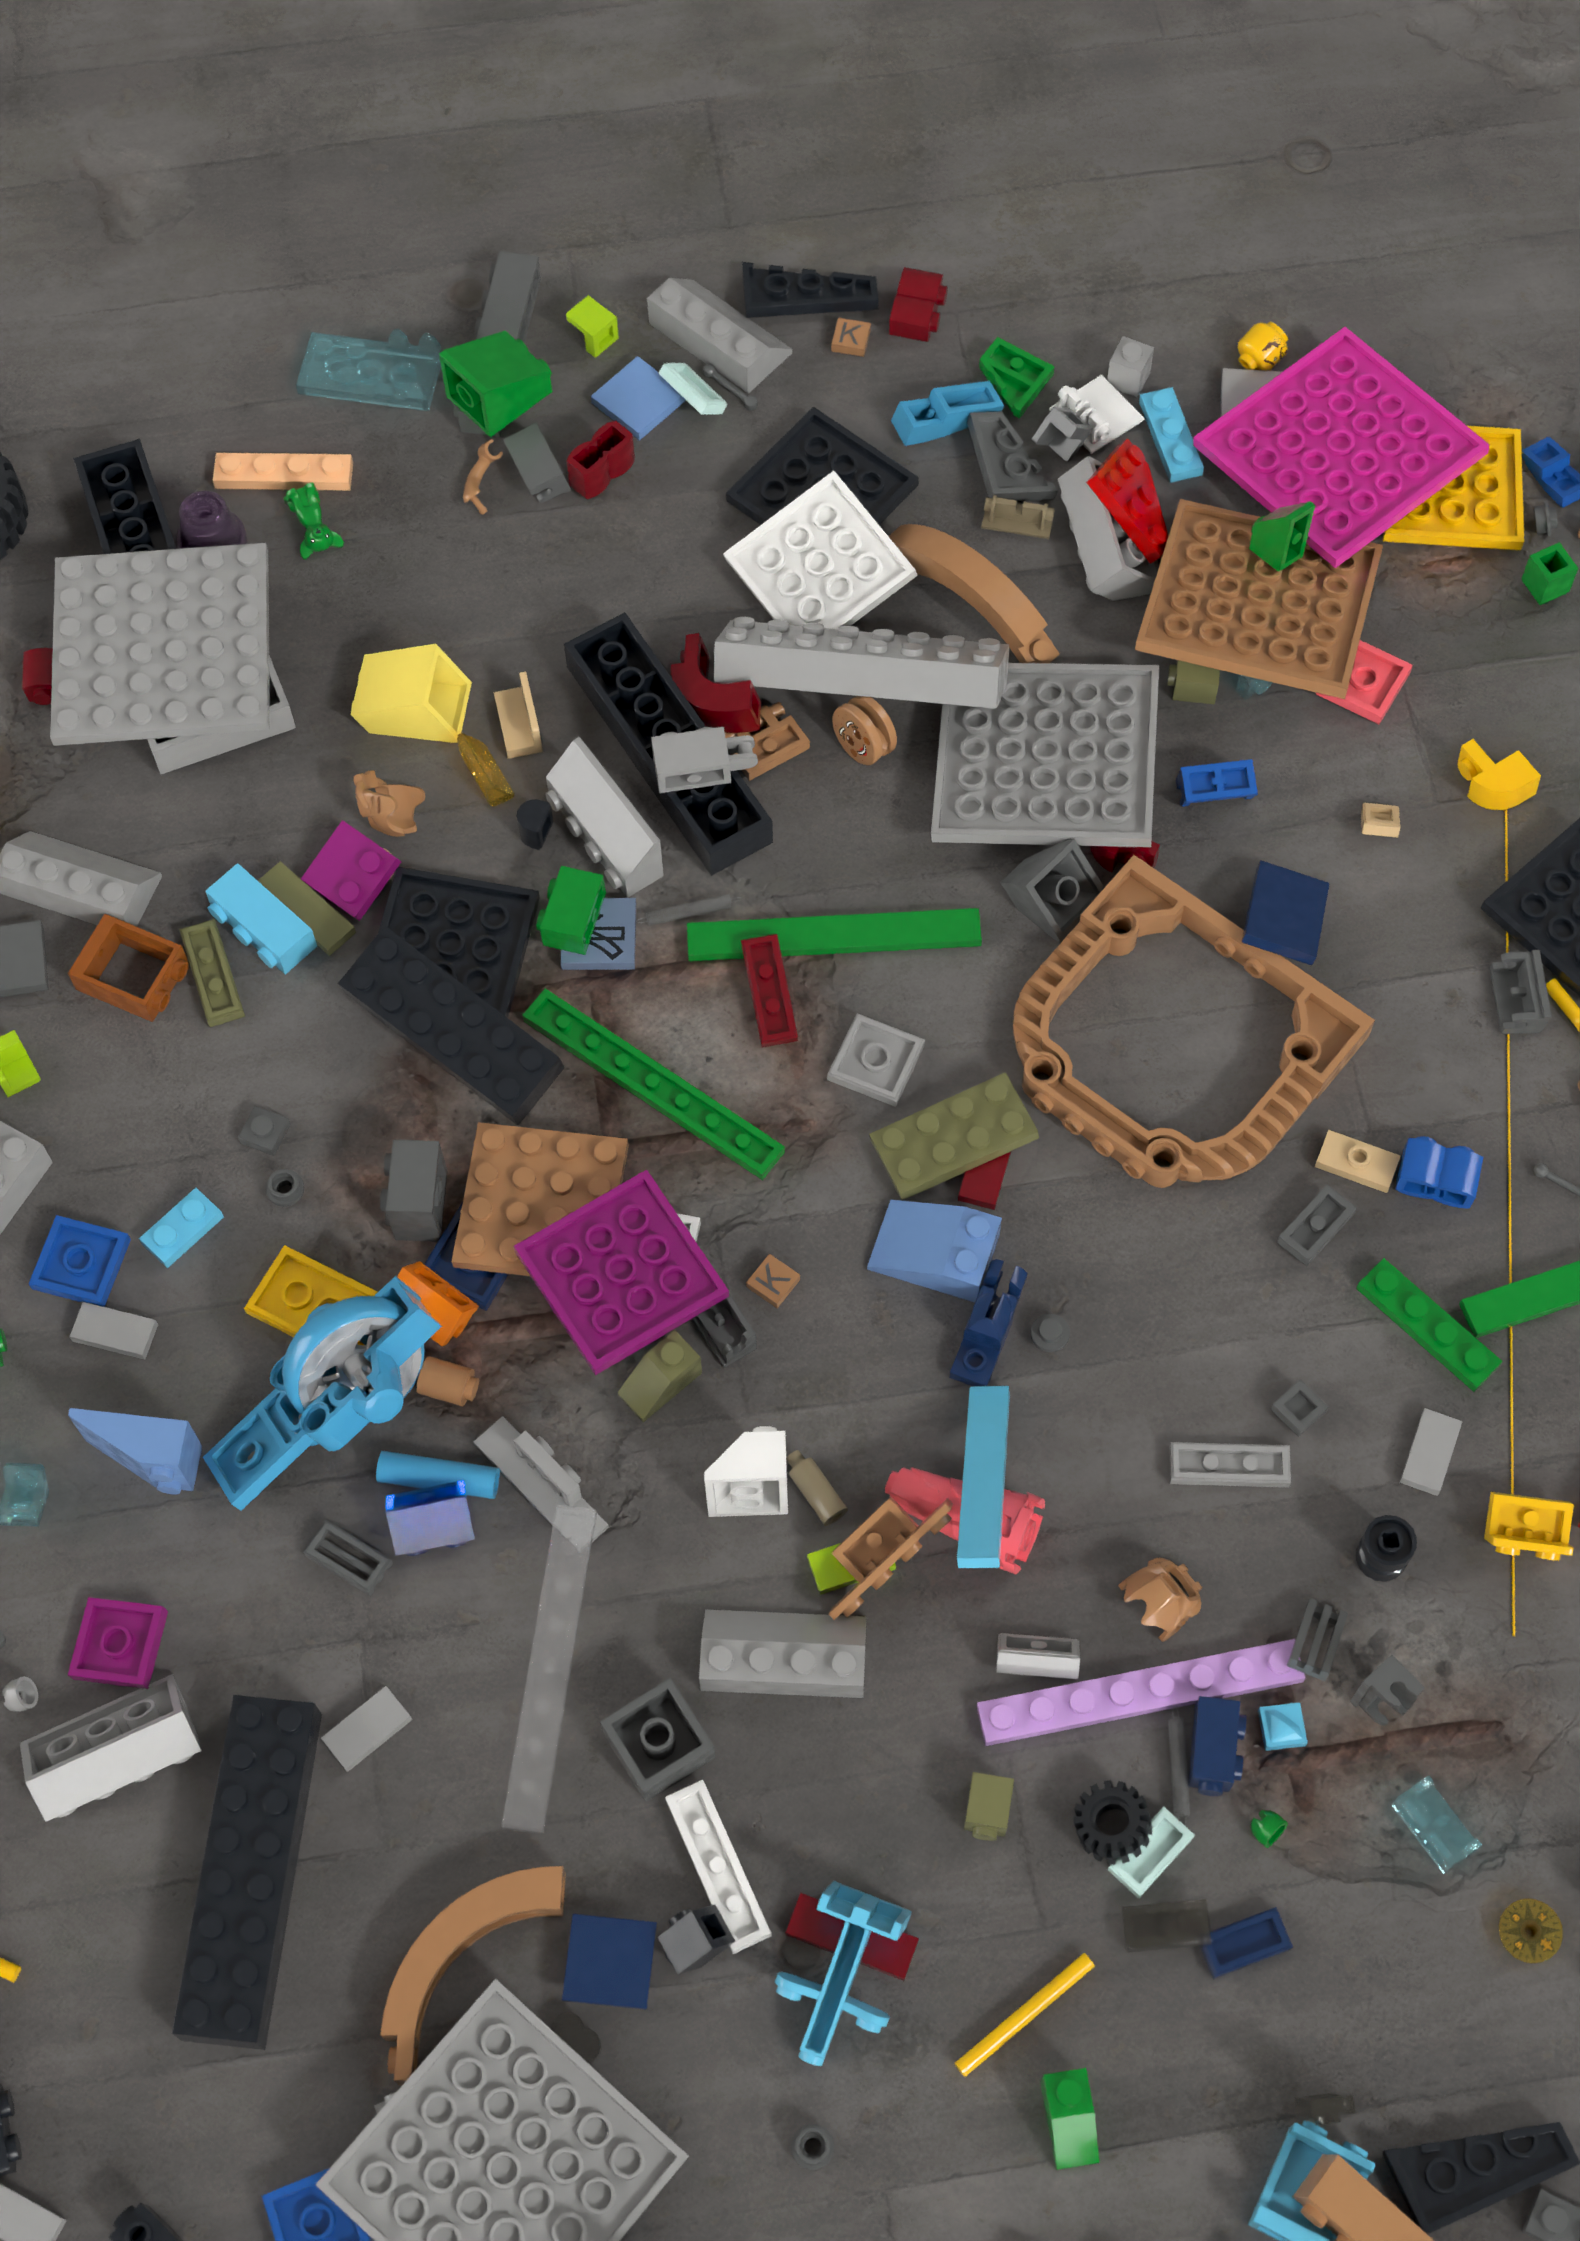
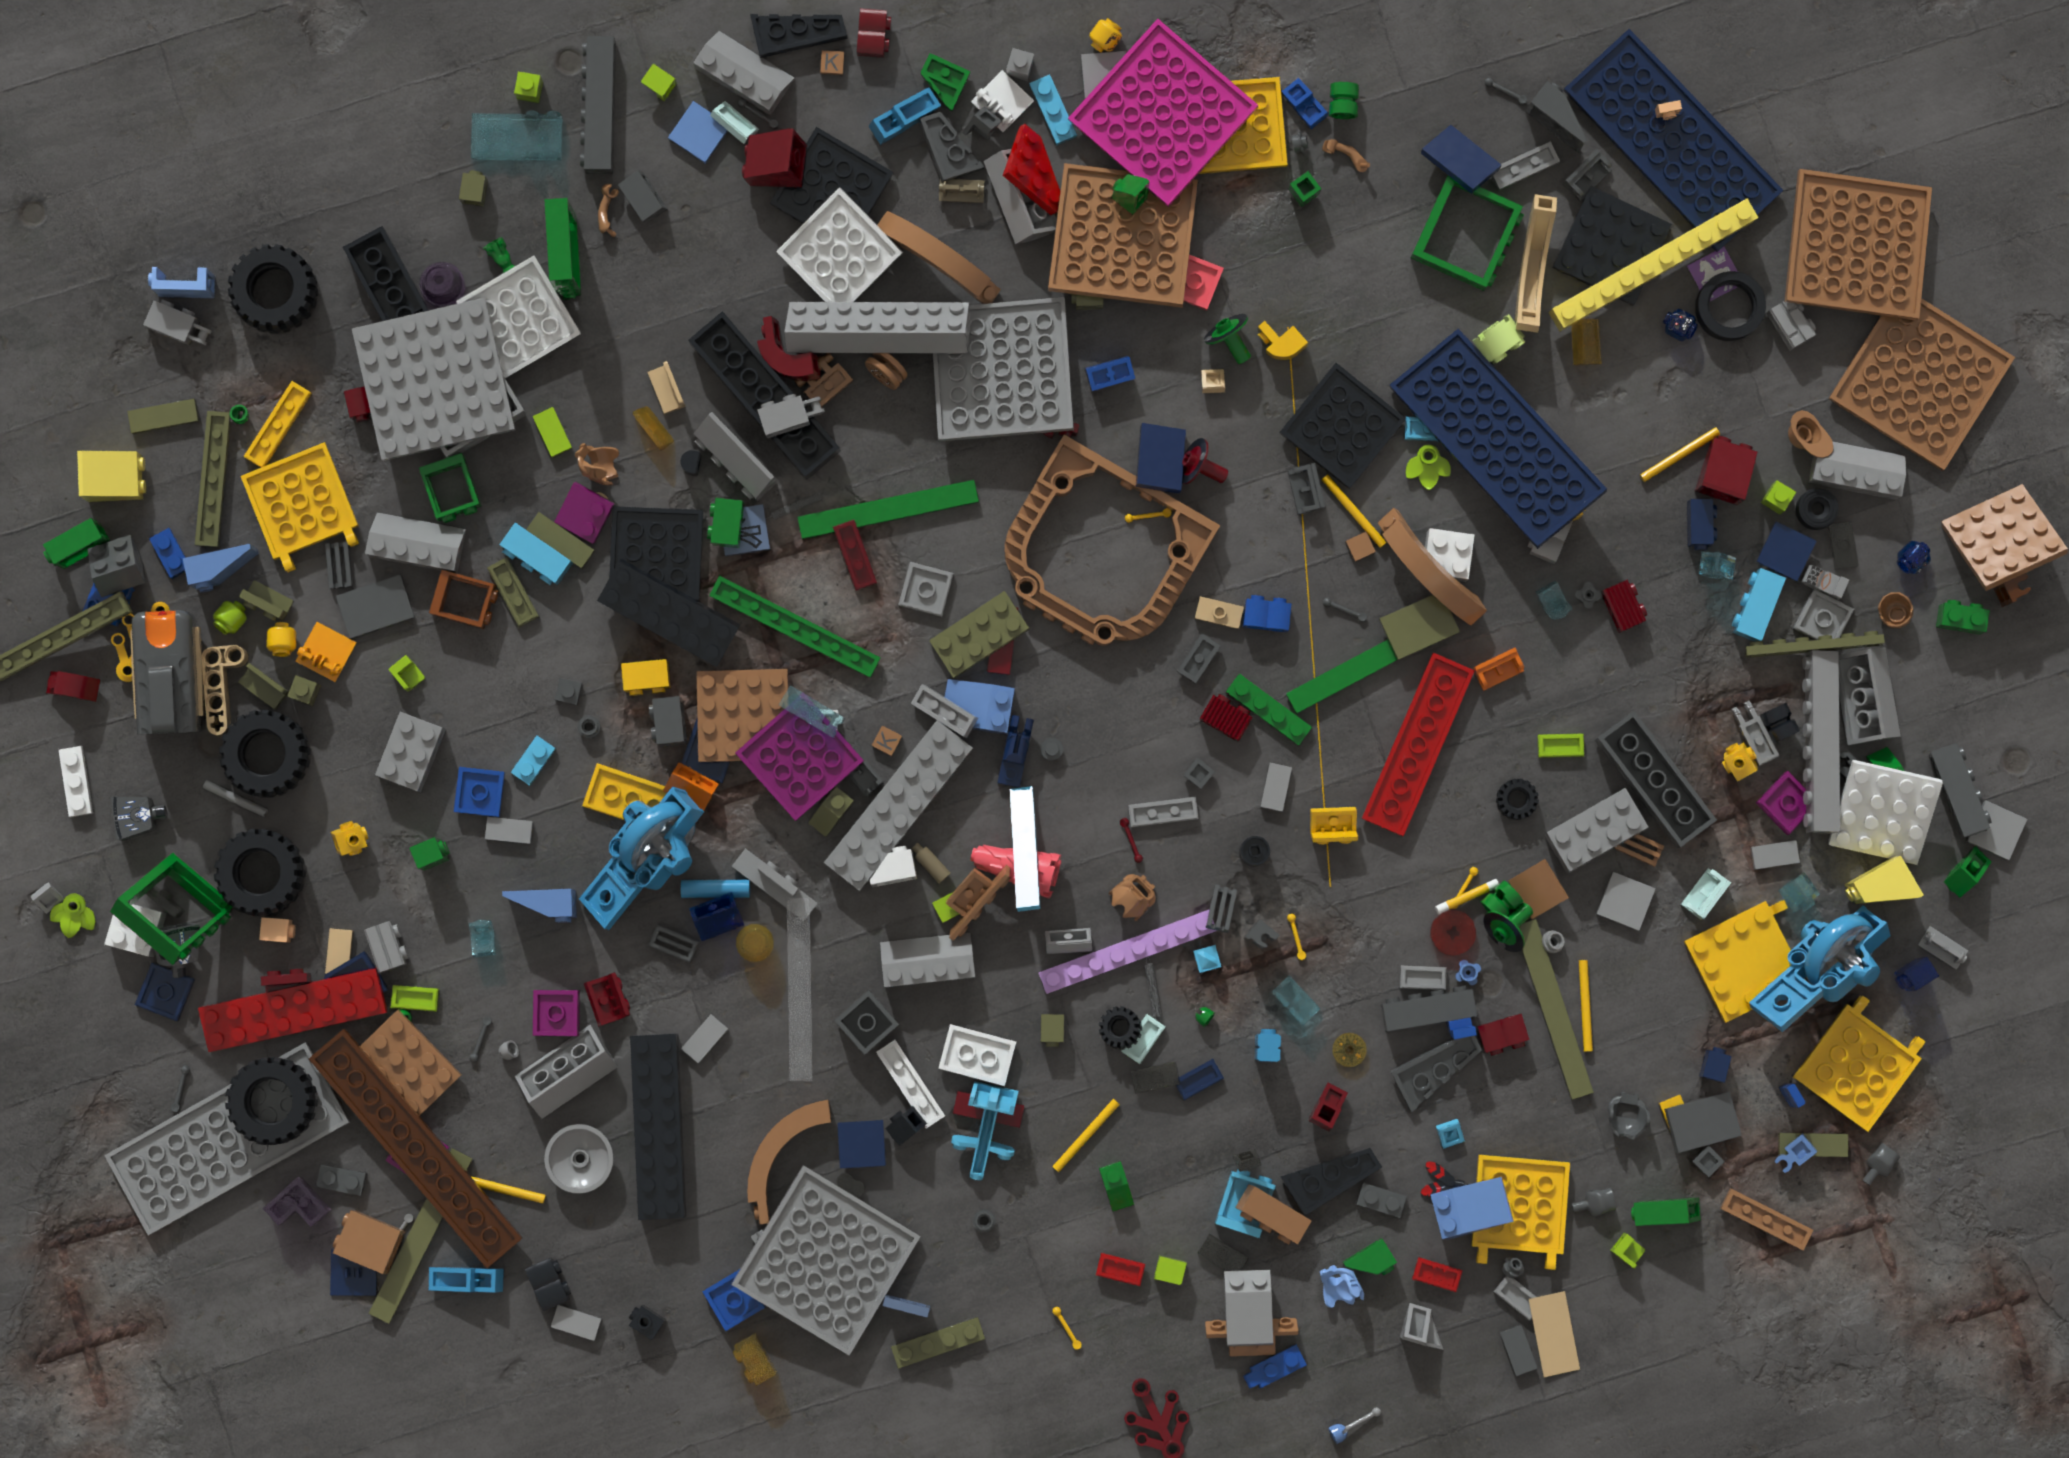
camera: 15 degrees left, 20 degrees up
light nougat plate [213,453,353,490] -> none
light yellow slope [351,644,472,743] -> none
medium nougat brick [416,1356,479,1407] -> none
green slope [439,330,552,437] -> none
dark red brick [567,420,635,499] -> none
dark grey slope [1000,838,1104,942] -> none
dark blue brick [1188,1696,1246,1796] -> none
none -> green window [419,453,482,523]
none -> white plate [456,255,581,378]
none -> olive brick [459,170,488,207]
none -> lime brick [514,71,543,103]
none -> lime tile [533,407,572,458]
none -> green window [544,198,581,300]
none -> light grey dish [544,1124,614,1193]
none -> dark red bracket [584,972,630,1027]
none -> yellow brick [621,659,671,696]
none -> clear yellow piece [736,924,774,962]
none -> dark red slope [742,128,807,187]
none -> clear light blue plate [779,685,845,738]
none -> light grey brick [824,720,973,892]
none -> light grey plate [911,684,978,738]
none -> white plate [939,1024,1016,1086]
none -> dark red hinge [1120,818,1143,863]
none -> yellow hinge [1125,508,1171,523]
none -> dark red piece [1182,438,1228,485]
none -> dark red brick [1199,694,1253,742]
none -> green piece [1204,314,1251,364]
none -> dark azure brick [1255,1029,1281,1062]
none -> yellow hinge [1287,914,1306,960]
none -> dark red brick [1308,1082,1348,1132]

